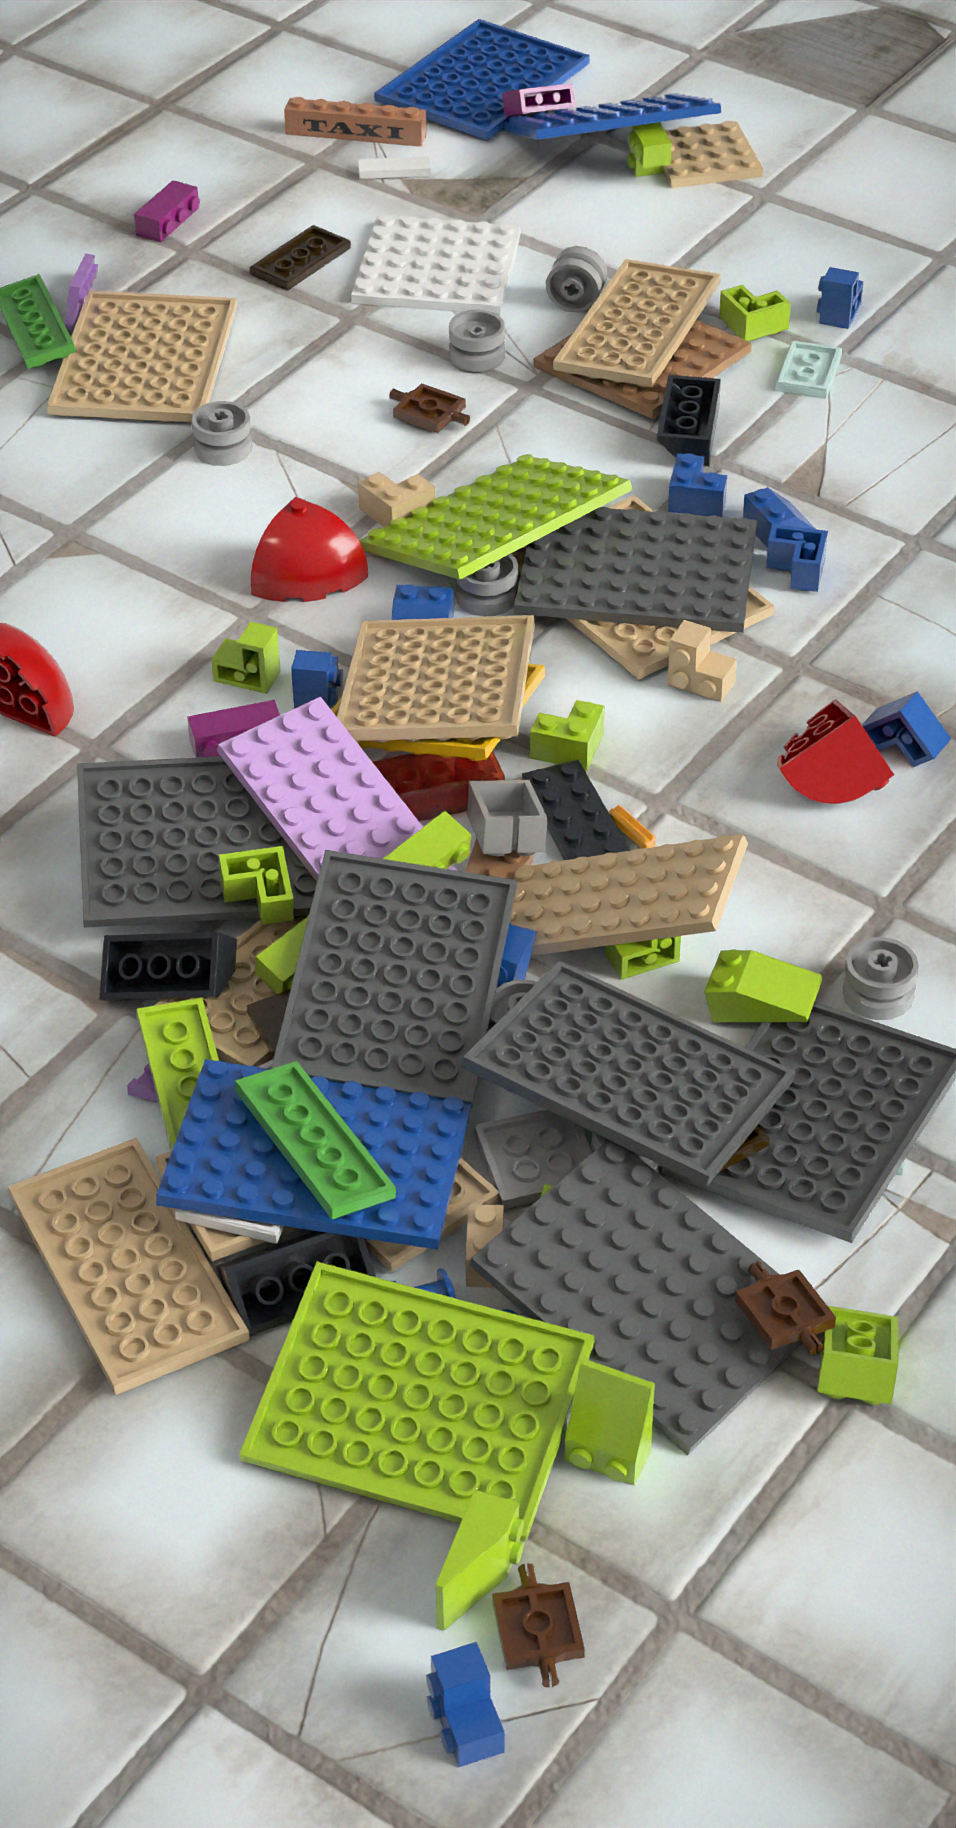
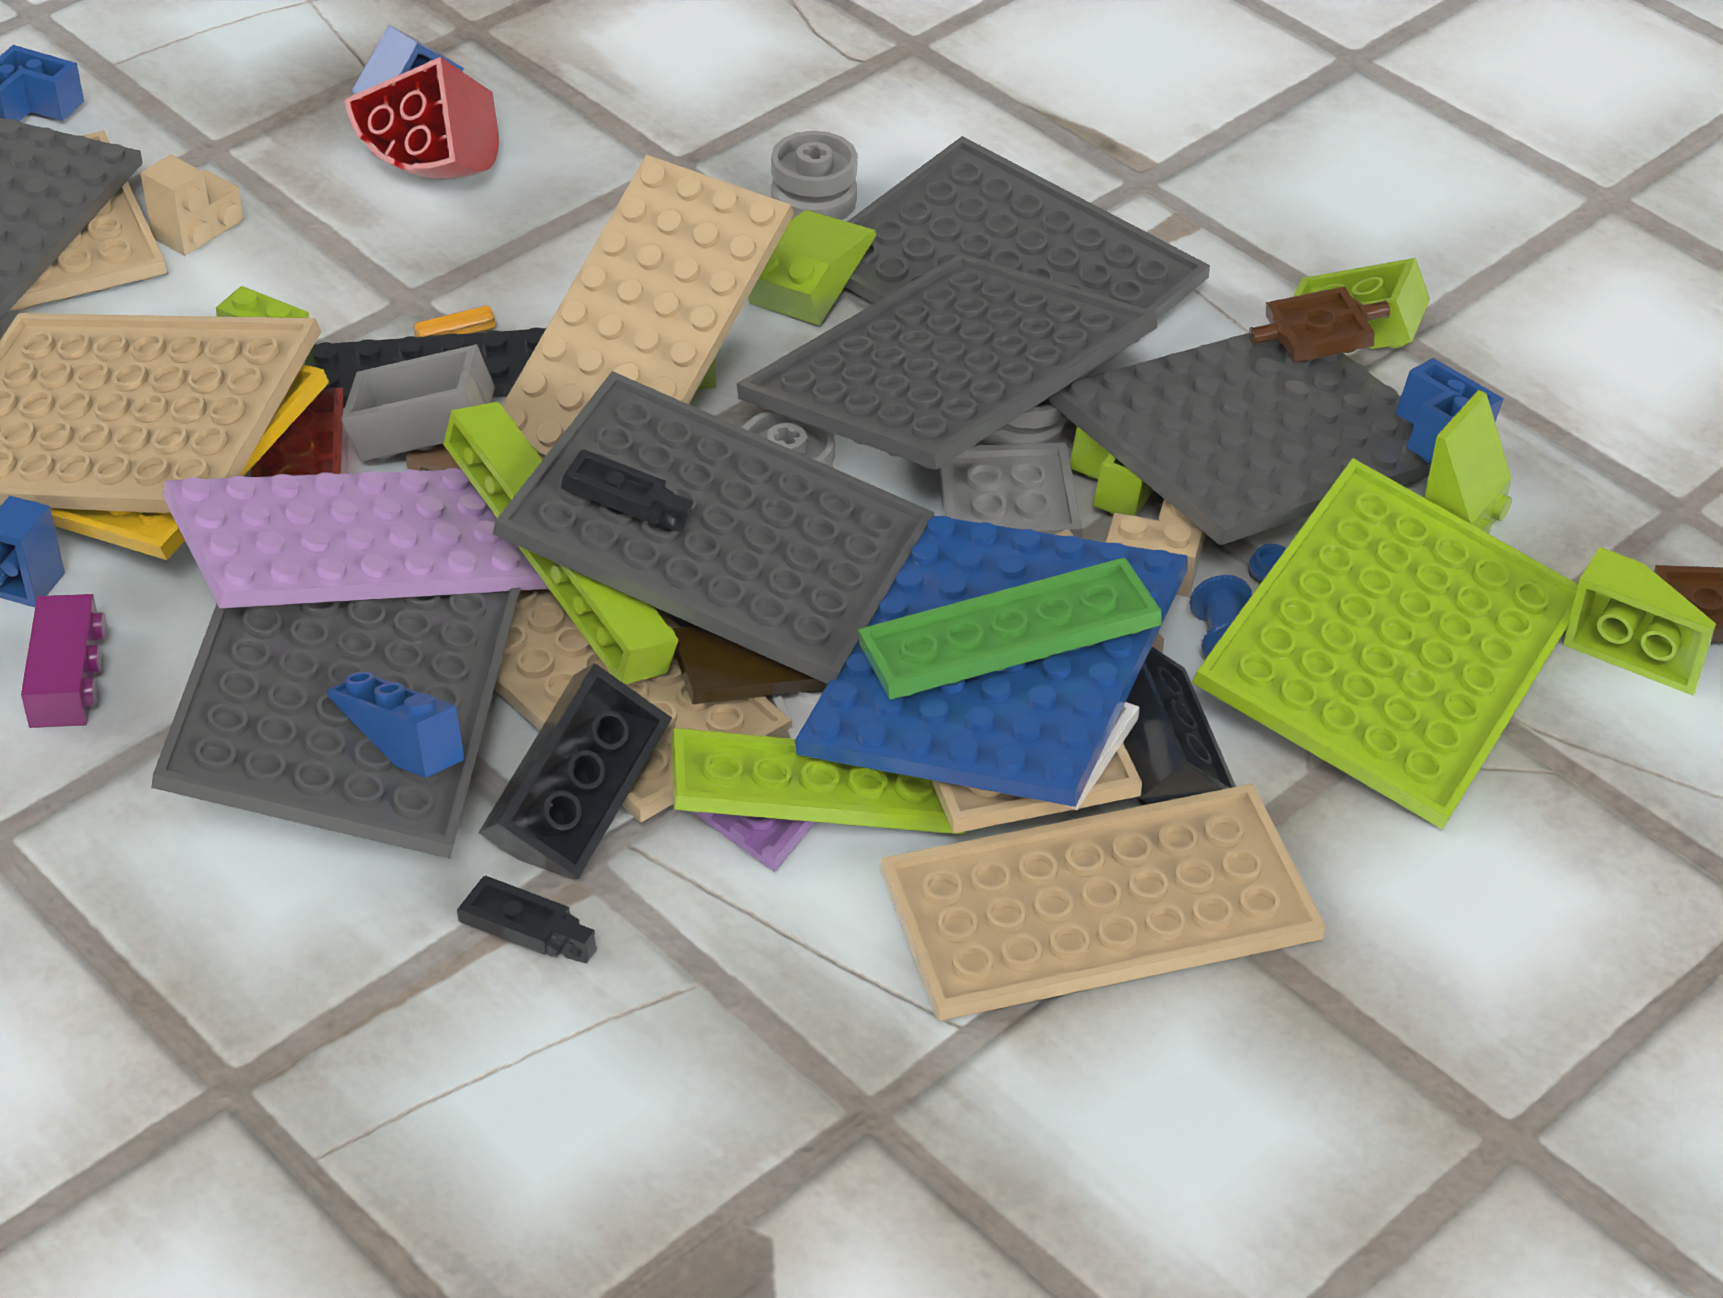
camera: 80 degrees left, 0 degrees up
lime brick [219,846,294,925] -> none
none -> blue slope [327,672,465,778]
none -> black hinge [457,875,597,964]
none -> black hinge [561,449,694,532]
none -> blue brick [1395,358,1504,465]

